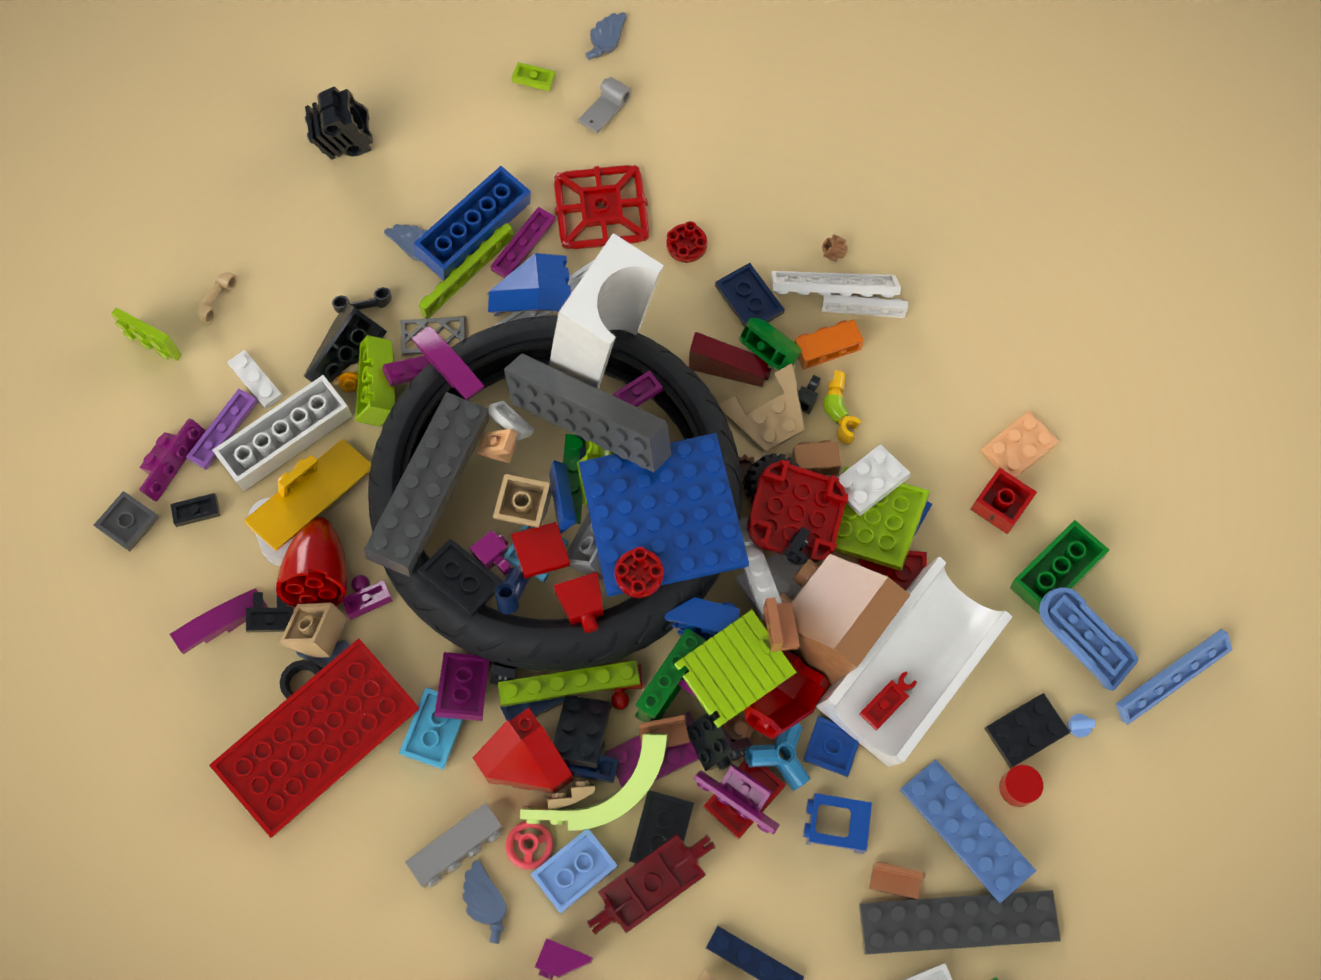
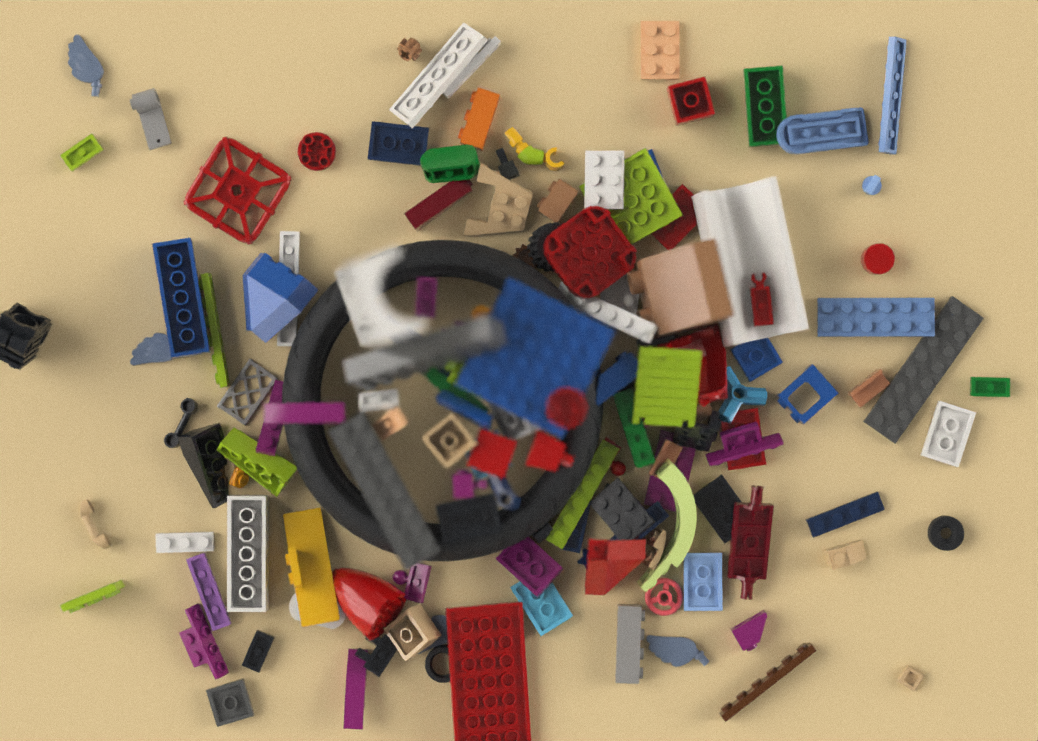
camera: 55 degrees left, 20 degrees up
magenta plate [490,207,556,278] -> none
nougat panel [763,597,800,652] -> none
black bracket [782,527,810,565] -> none
black plate [984,693,1070,769] -> none

